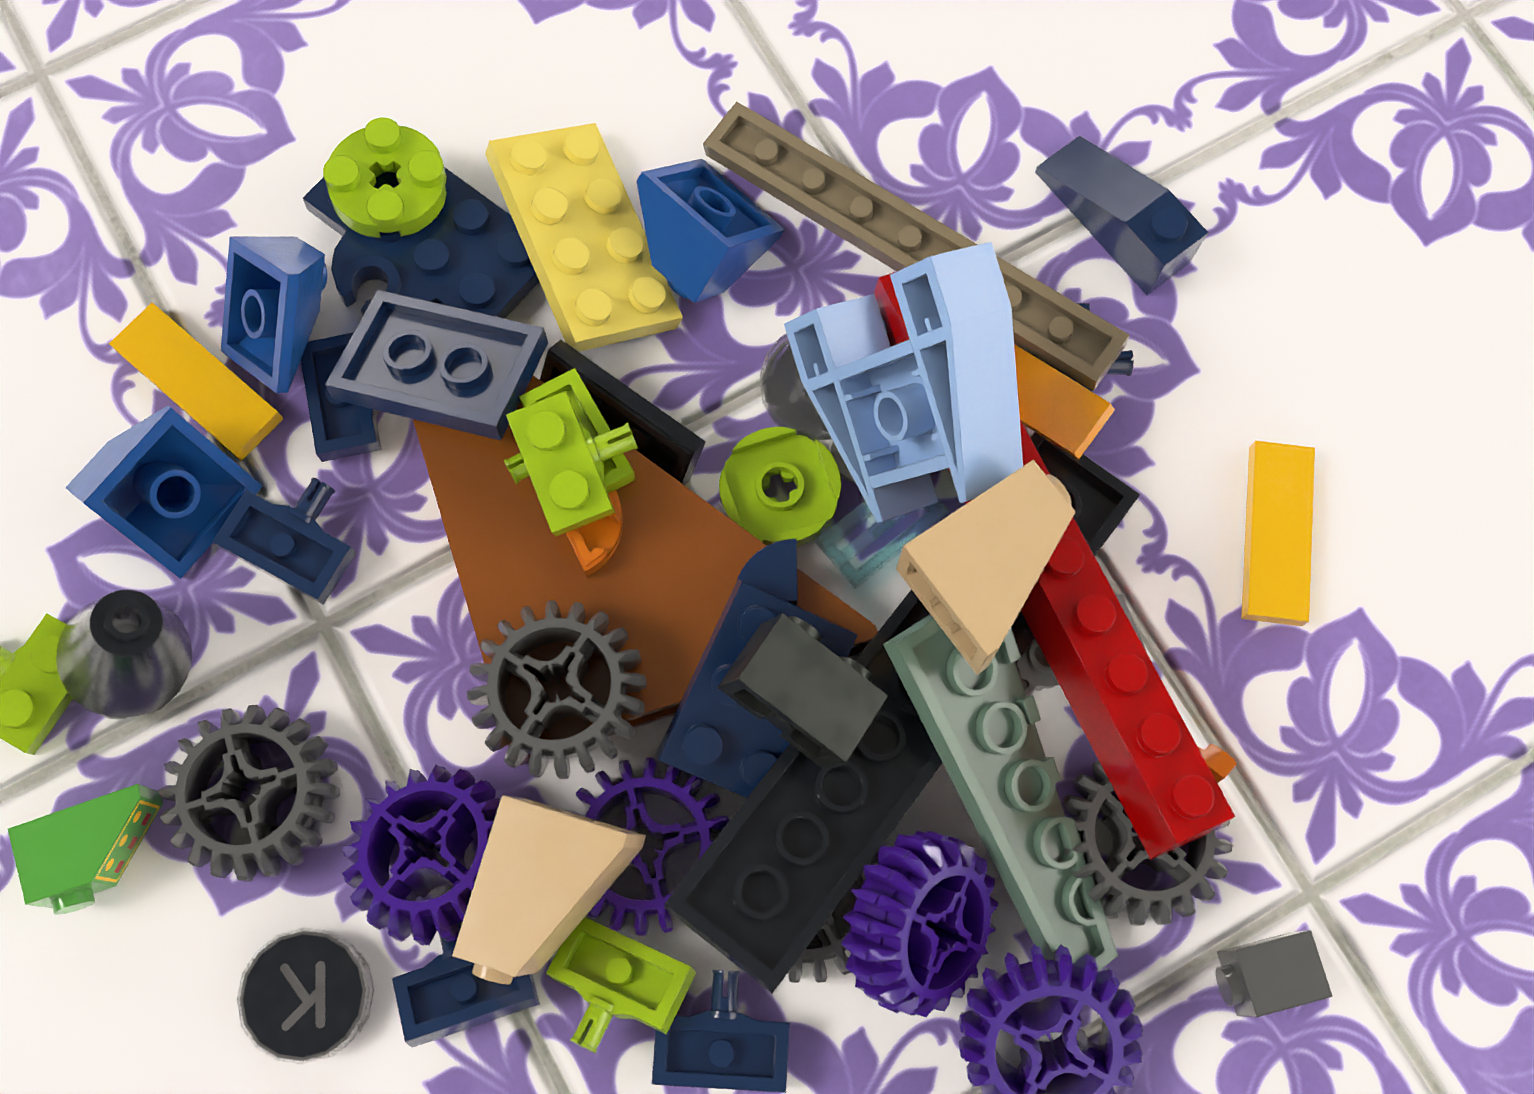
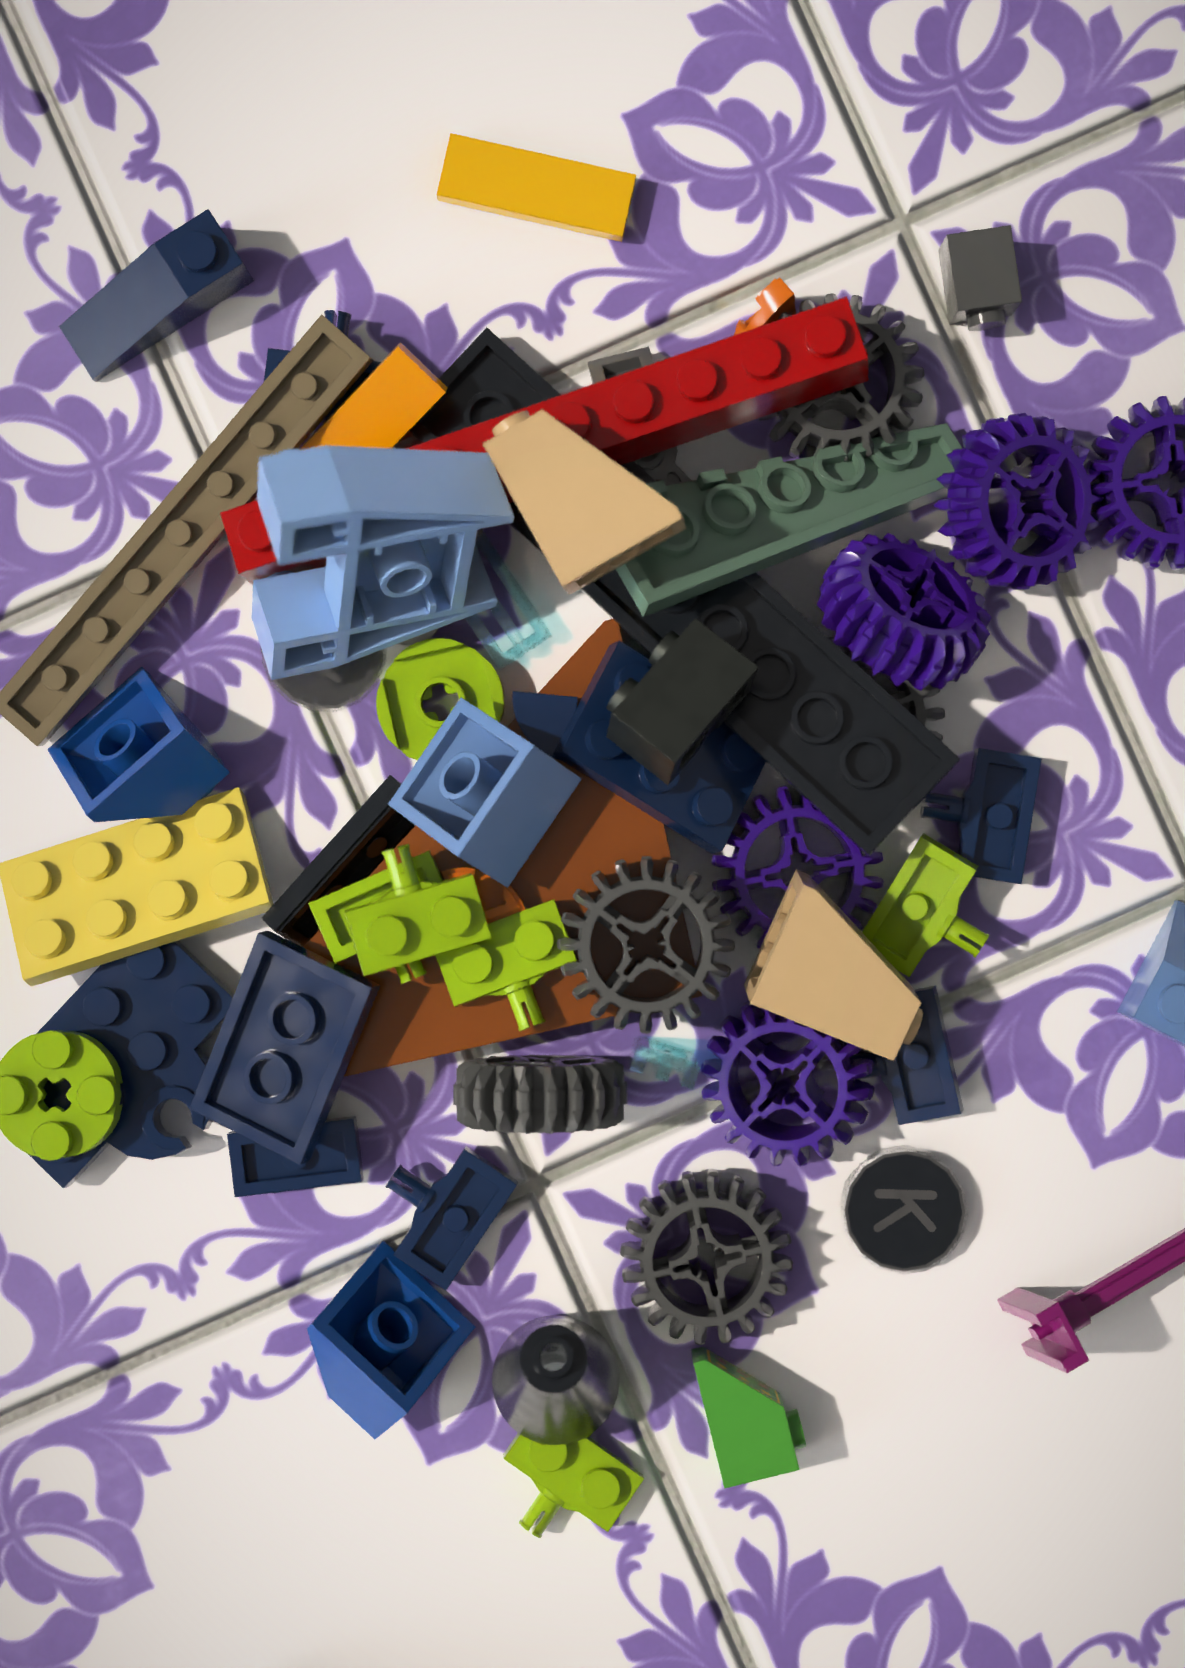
camera: 80 degrees left, 15 degrees up
yellow tile [108,302,284,461] -> none
blue slope [221,236,328,393] -> none
none -> medium blue slope [388,698,581,888]
none -> lime plate [435,899,577,1032]
none -> dark grey gear [453,1055,627,1134]
none -> clear light blue tile [629,1035,700,1089]

